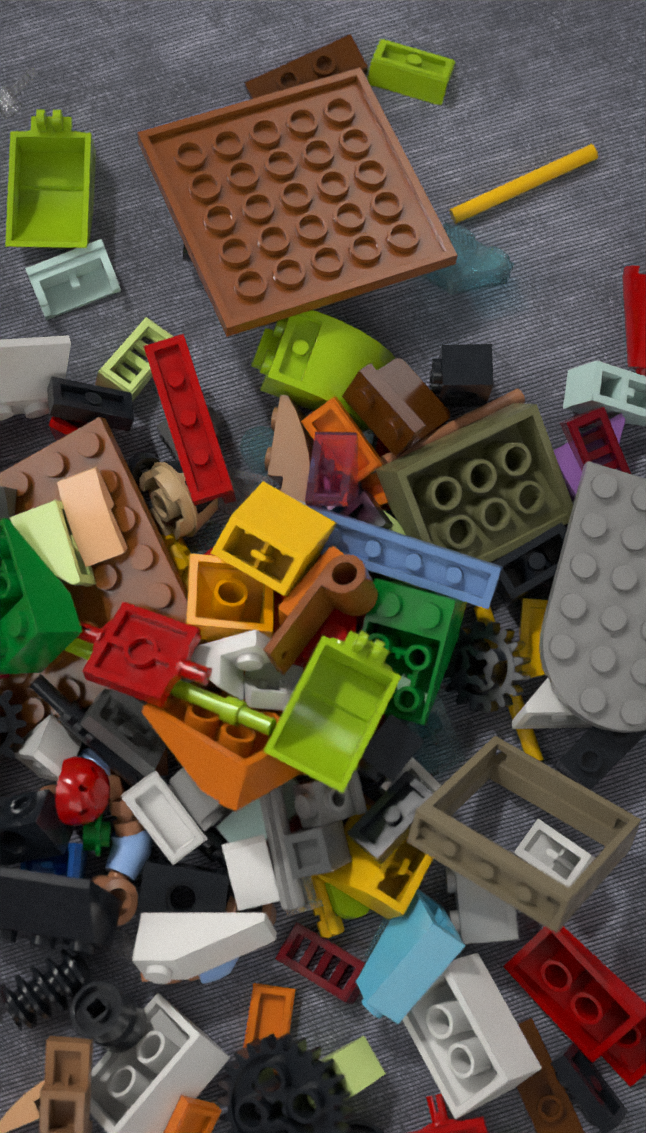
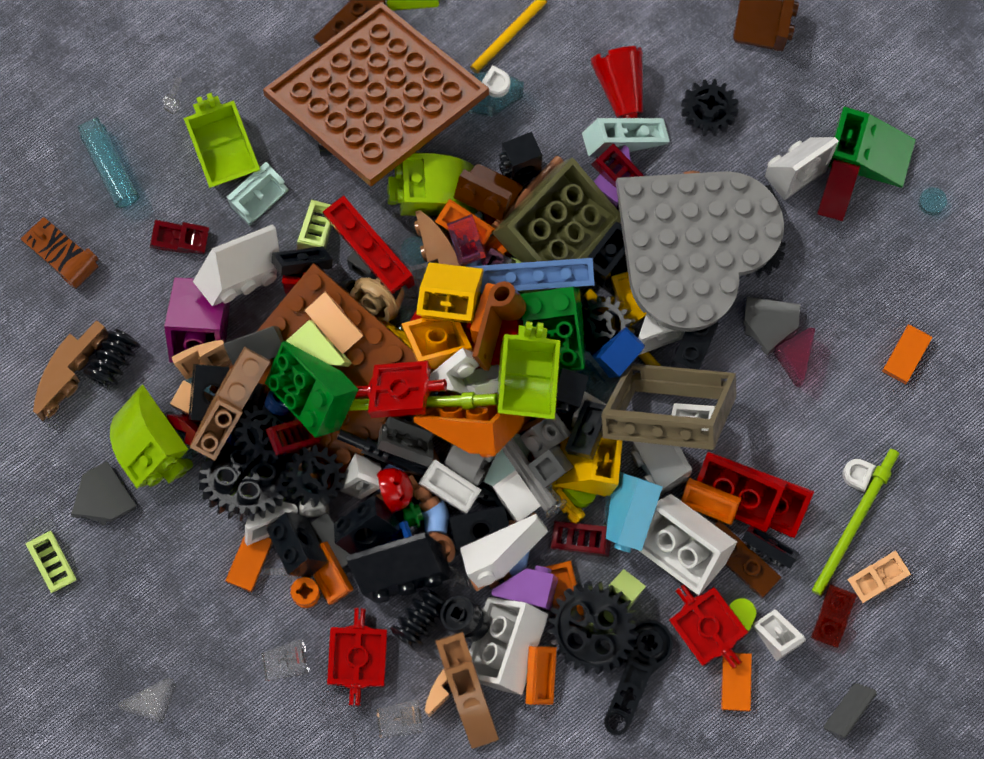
camera: 20 degrees left, 5 degrees down
none -> white tile [482,65,510,98]
none -> medium lavender slope [491,566,558,611]
none -> blue slope [588,327,645,378]
none -> orange tile [681,478,742,525]

